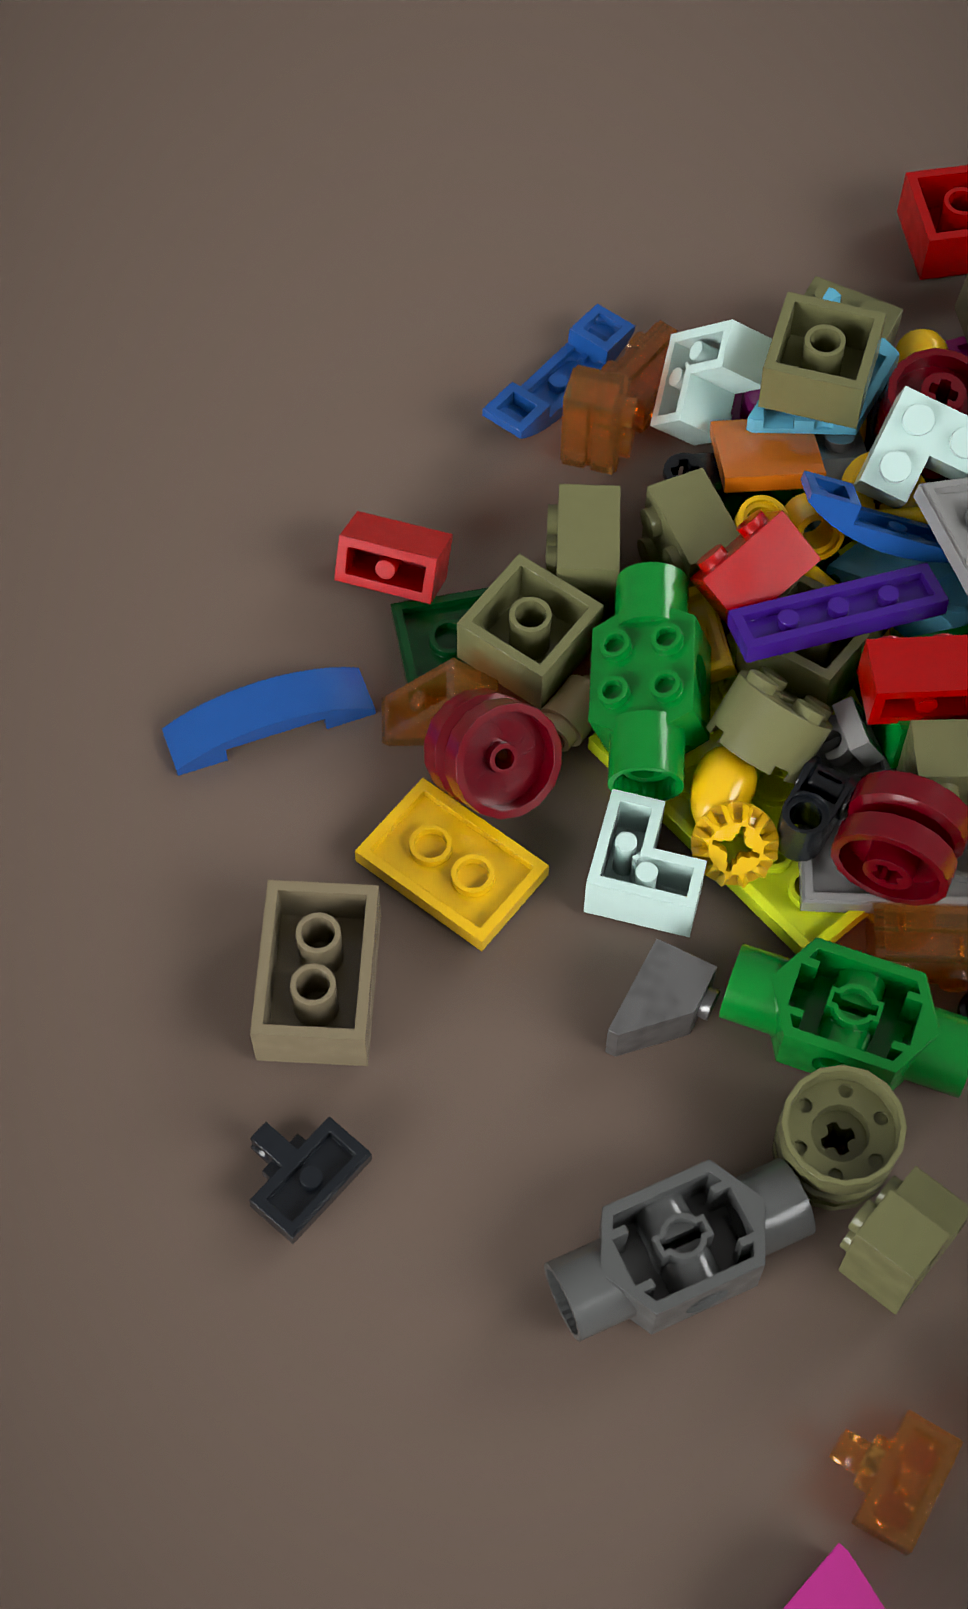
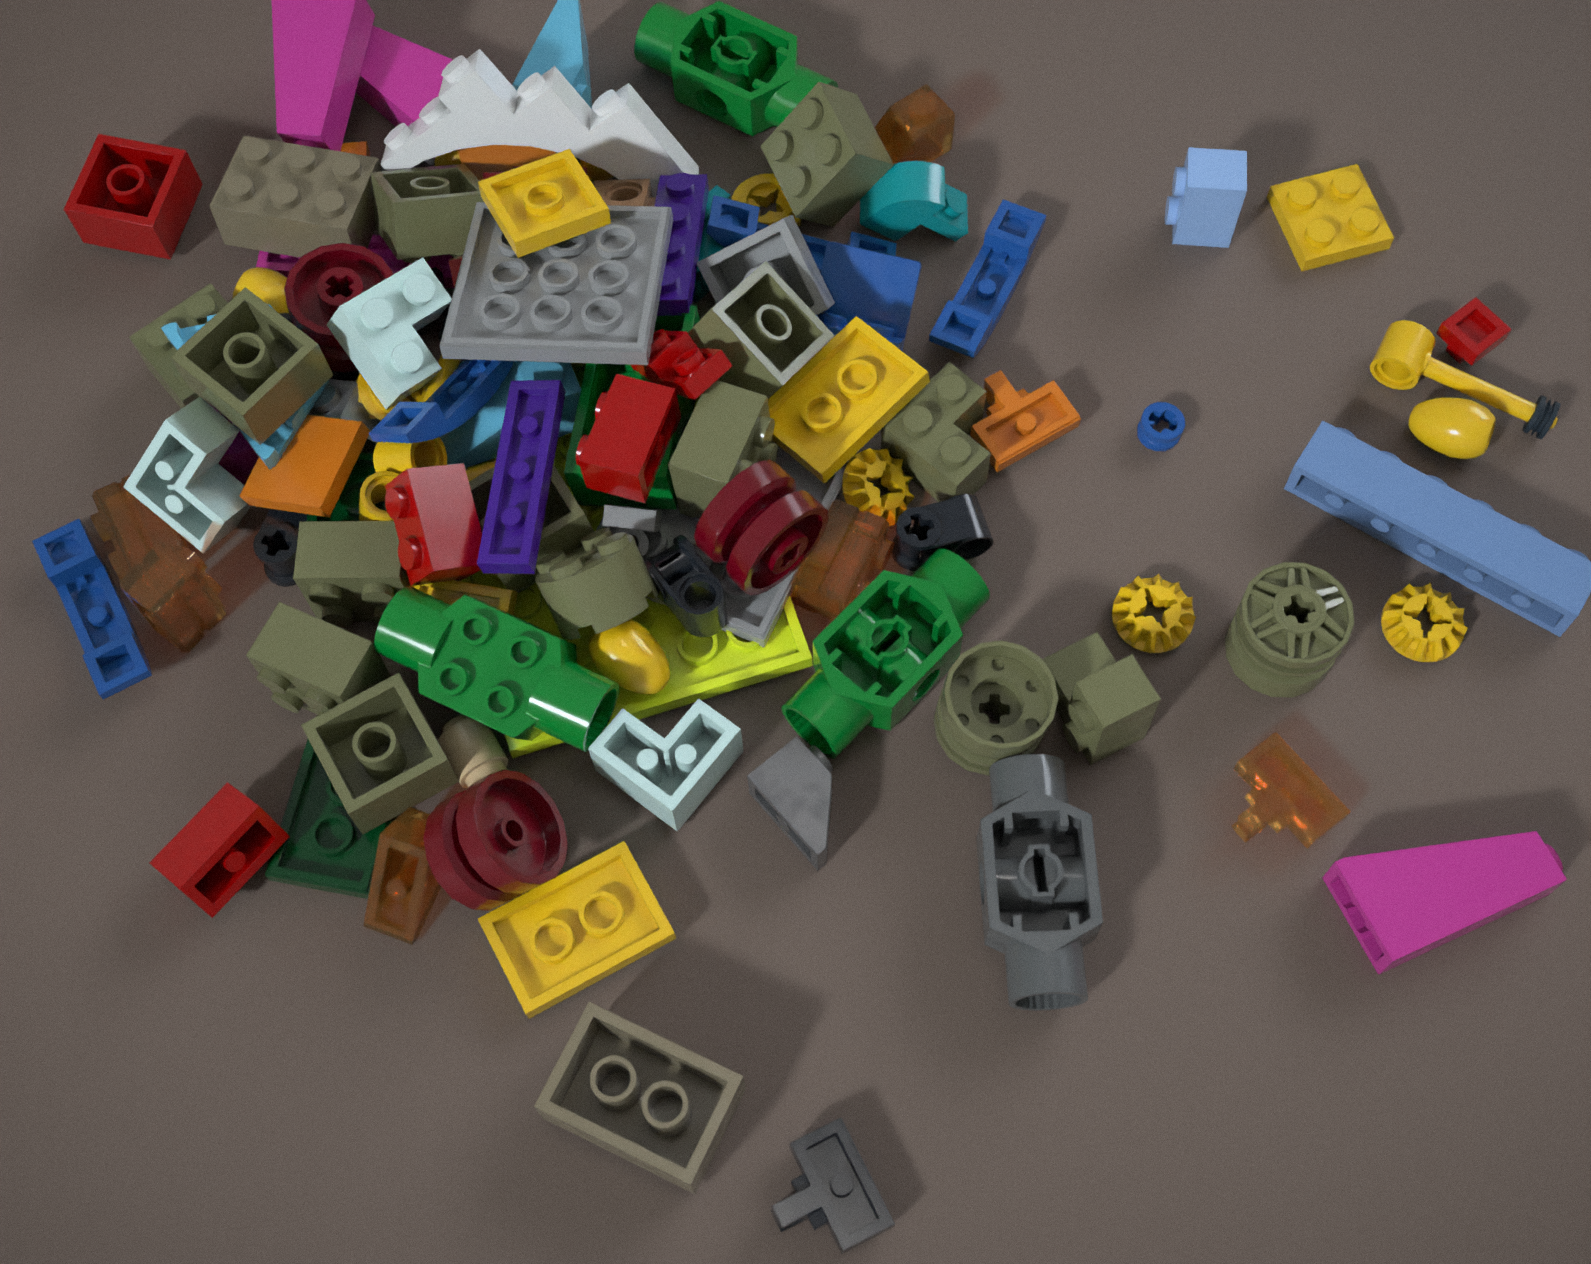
camera: 65 degrees left, 5 degrees up
blue slope [162,667,376,776] -> none
yellow gear [691,801,779,888] -> none

